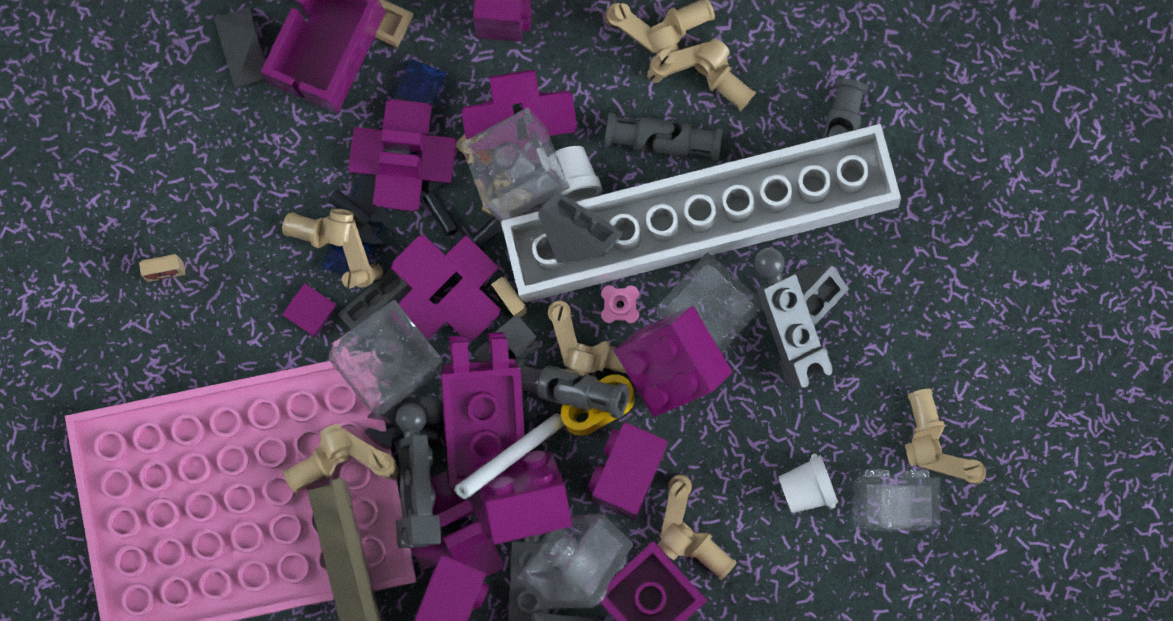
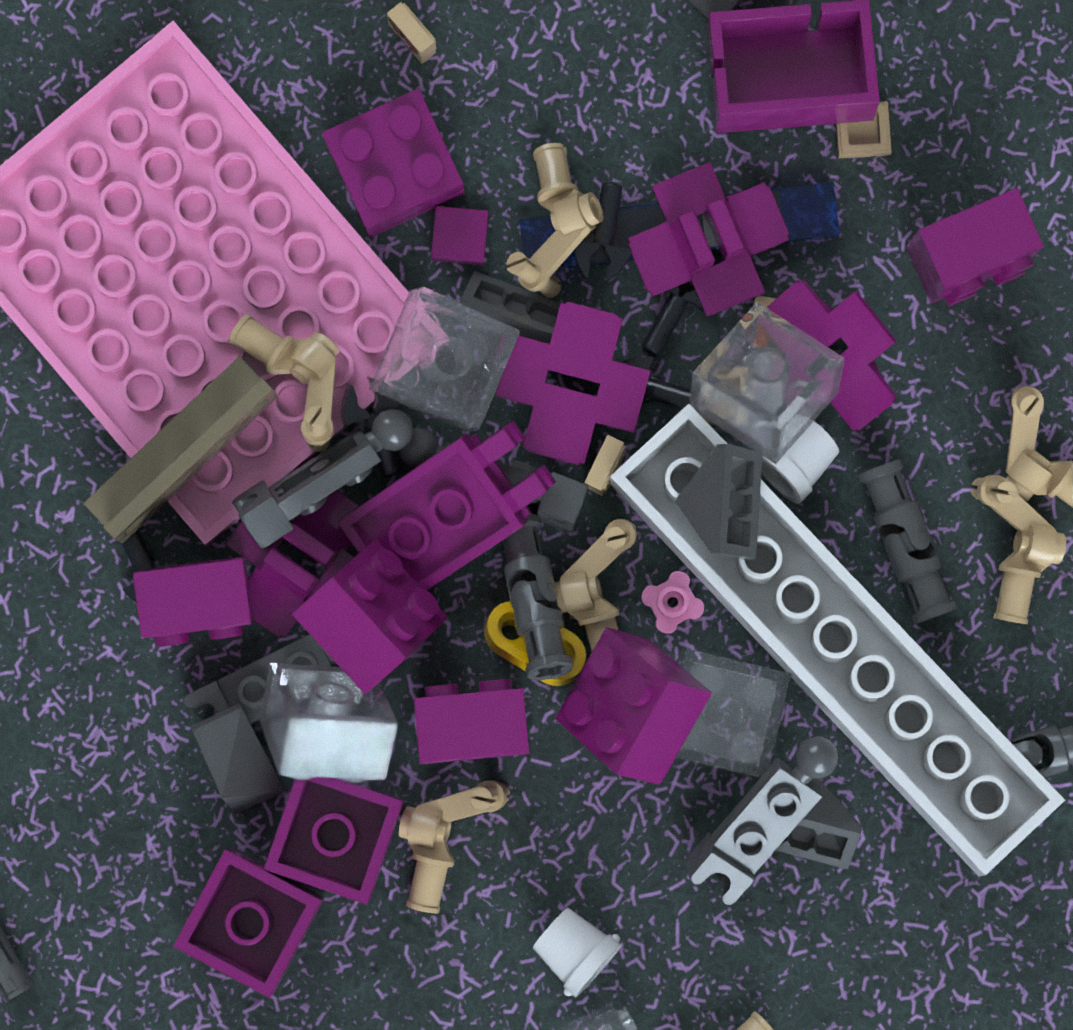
camera: 55 degrees right, 5 degrees up
white piece [456,414,564,499] -> none
none -> magenta brick [322,88,465,238]

